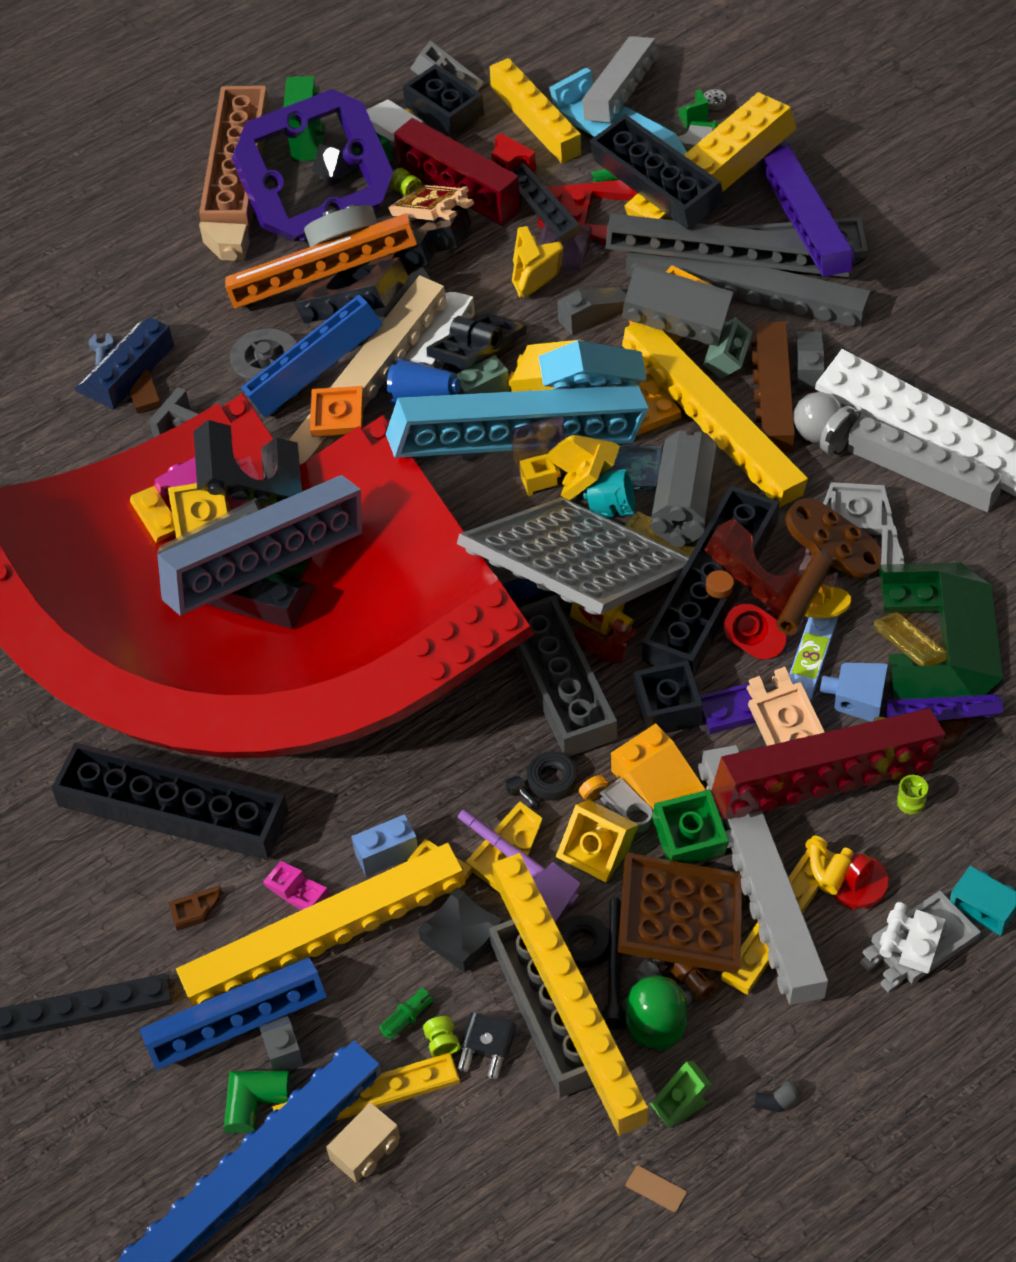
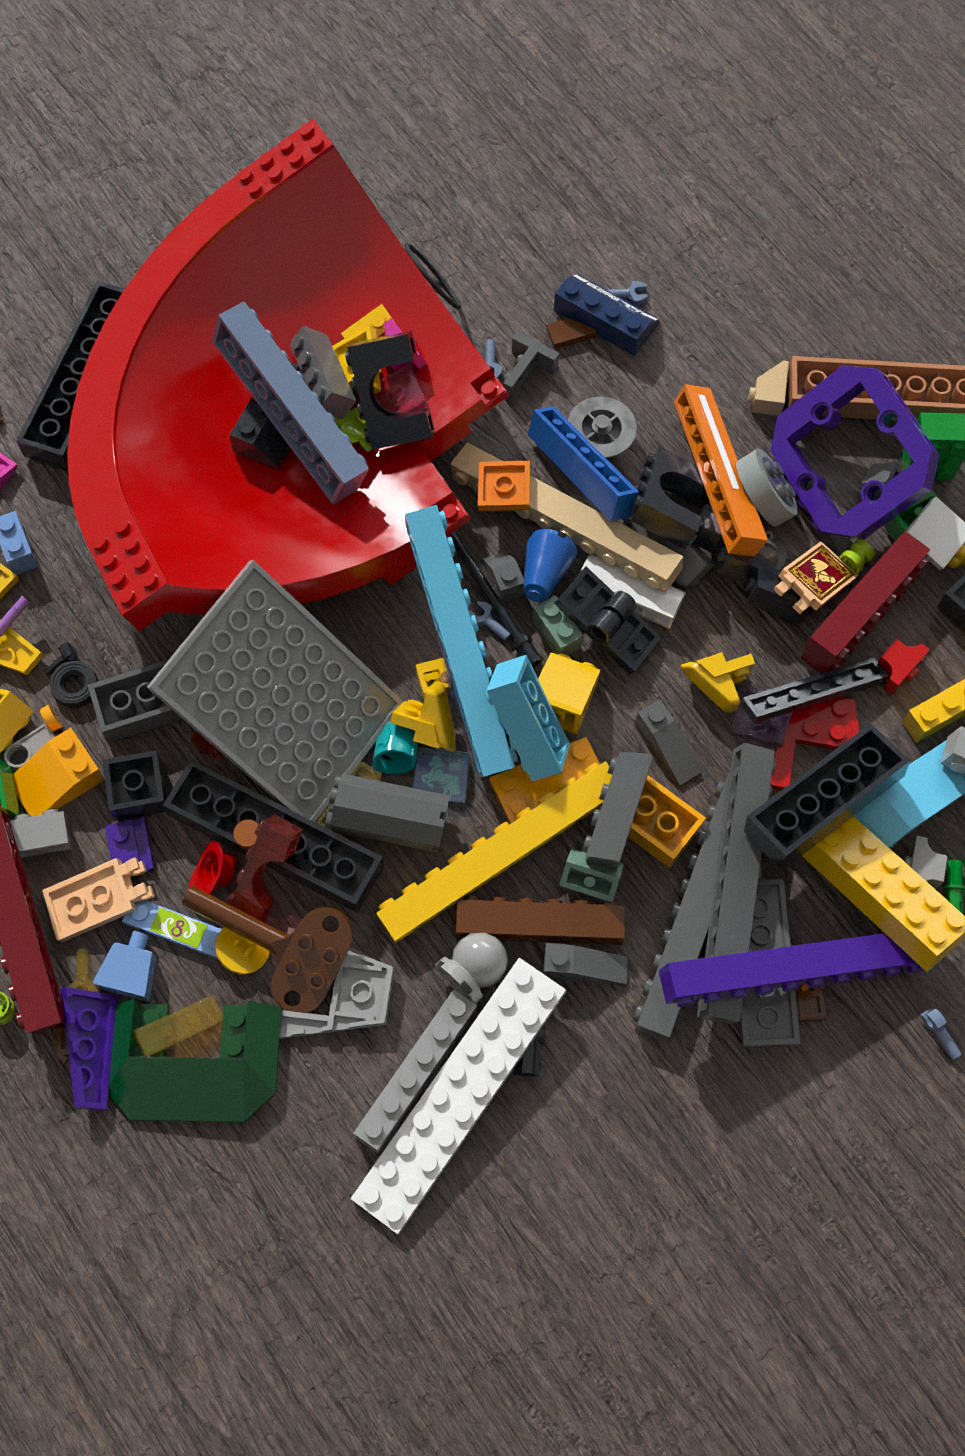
camera: 85 degrees right, 15 degrees up
none -> sand blue bar [921,1008,961,1060]

